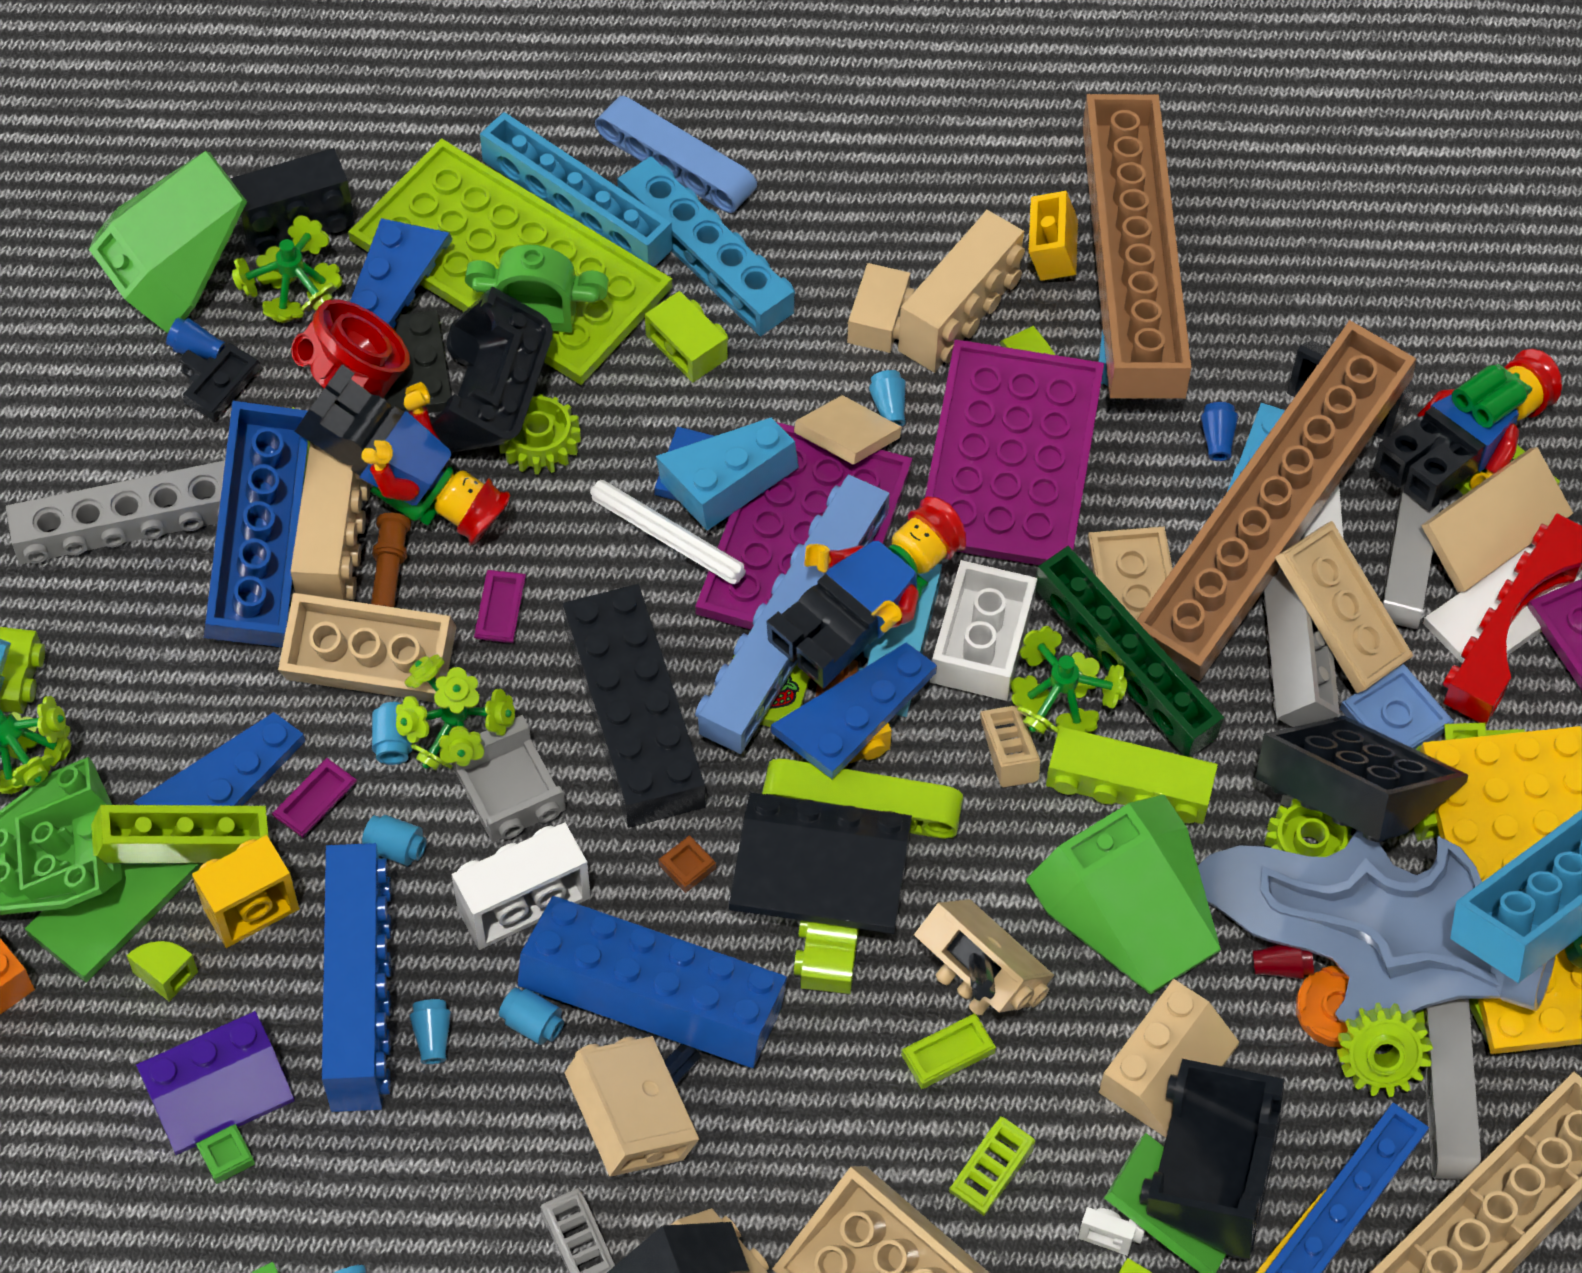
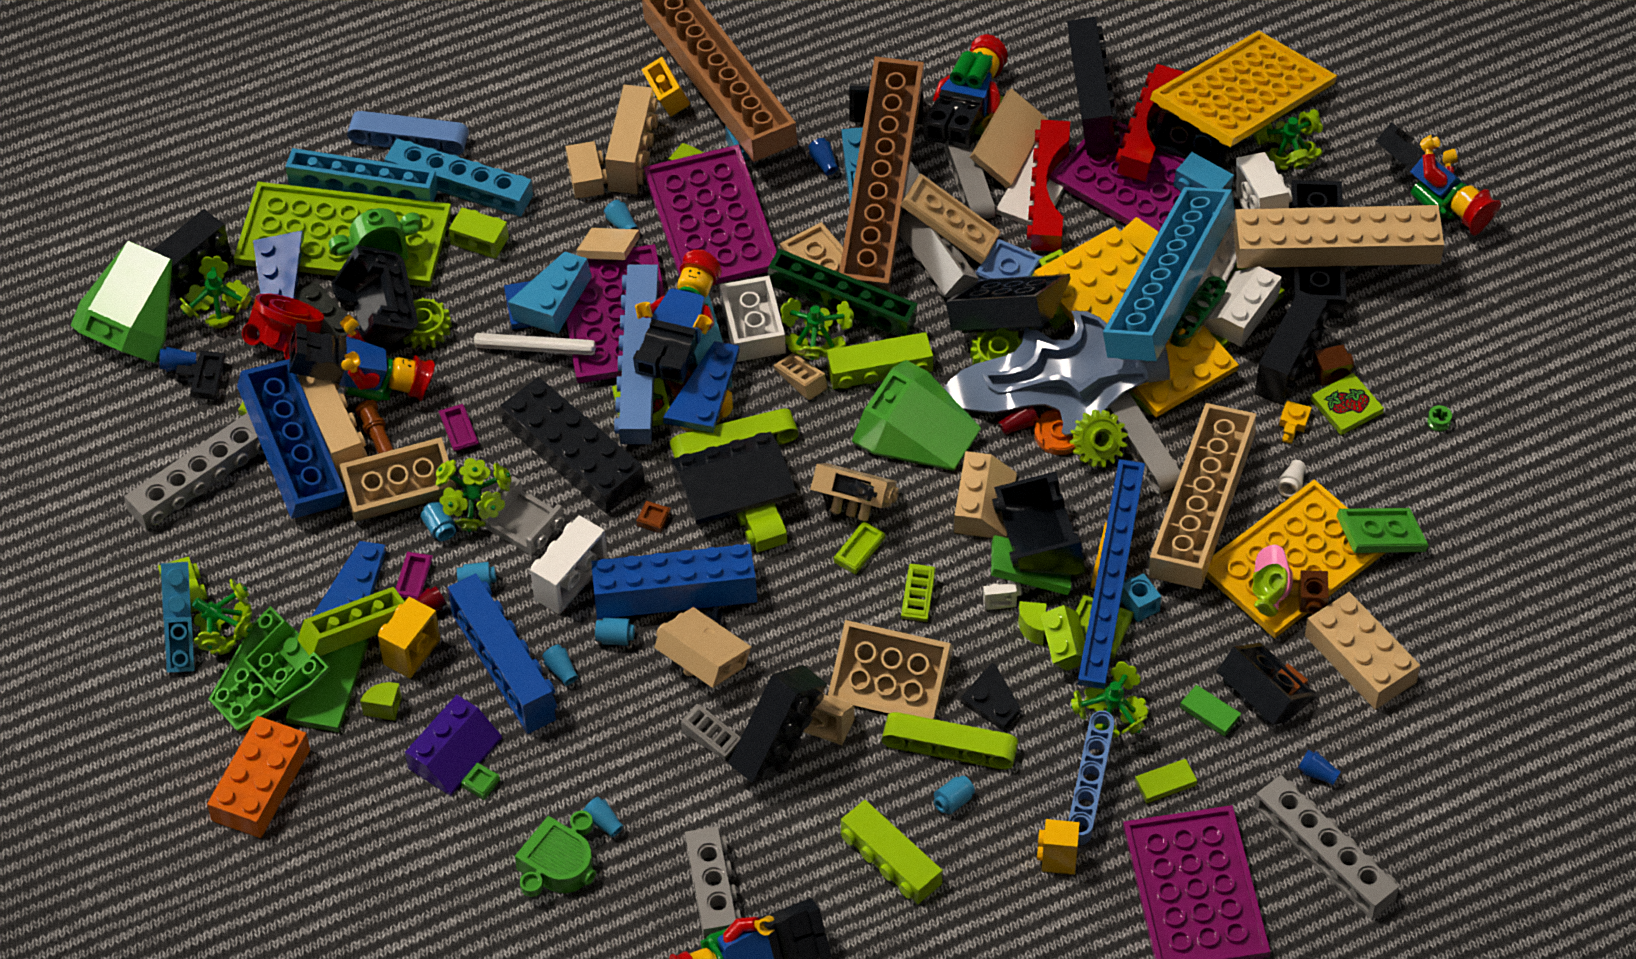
camera: 25 degrees left, 5 degrees down
none -> dark red cone [416,586,447,612]

